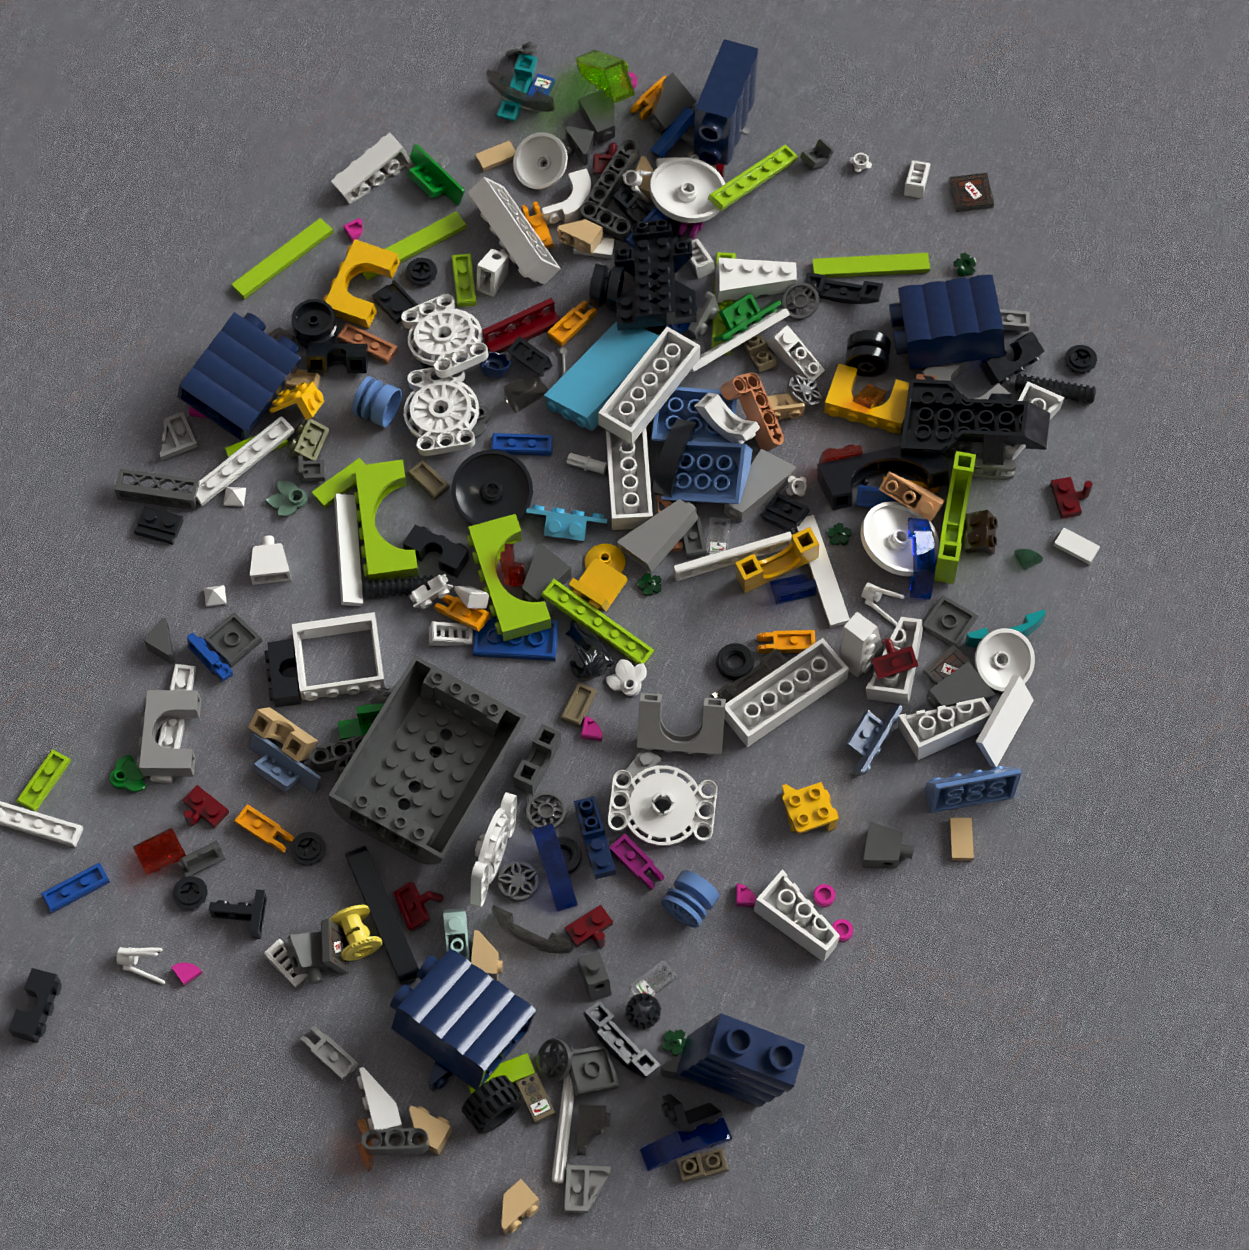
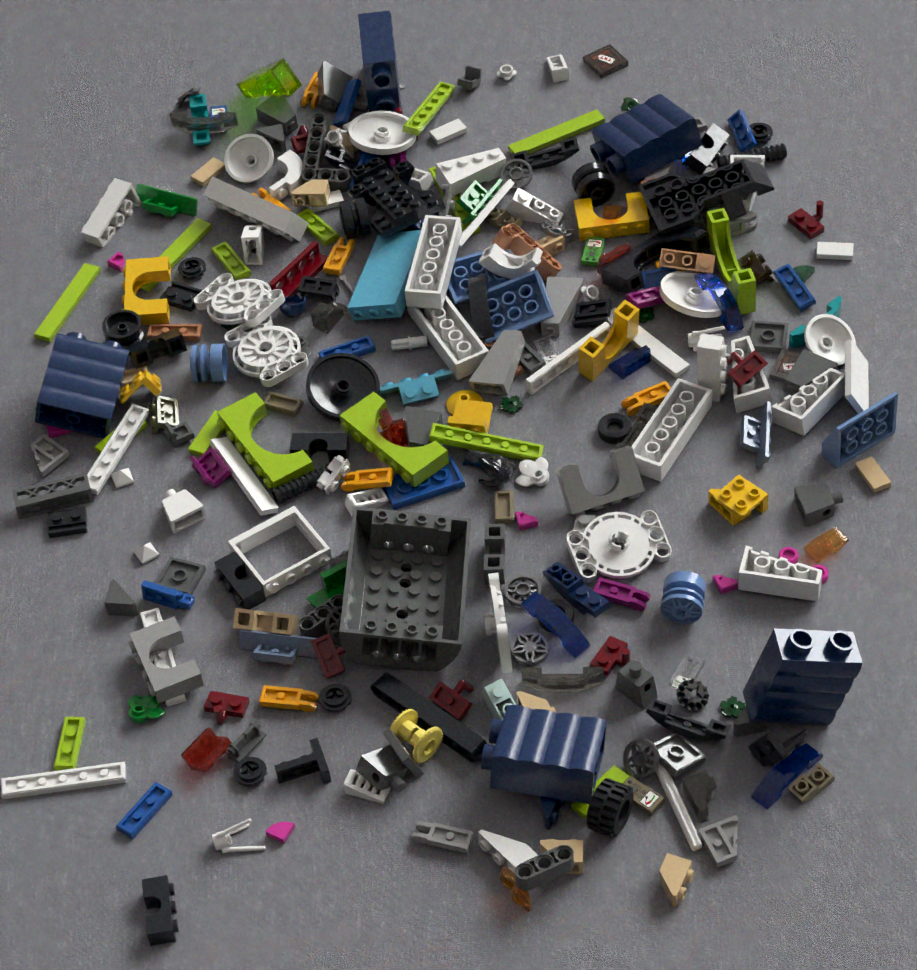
camera: 20 degrees left, 15 degrees down
sand green plate [267,481,307,516] -> none
white slope [454,586,489,609] -> none
none -> magenta bracket [190,447,232,488]
none -> lime tile [297,208,339,247]
none -> dark red plate [311,633,346,679]
none -> white tile [429,118,467,145]
none -> bright green tile [581,237,605,267]
none -> magenta hinge [625,286,667,309]
none -> blue tile [727,109,757,153]
none -> blue tile [773,263,816,312]
none -> clear orange slope [803,527,849,564]

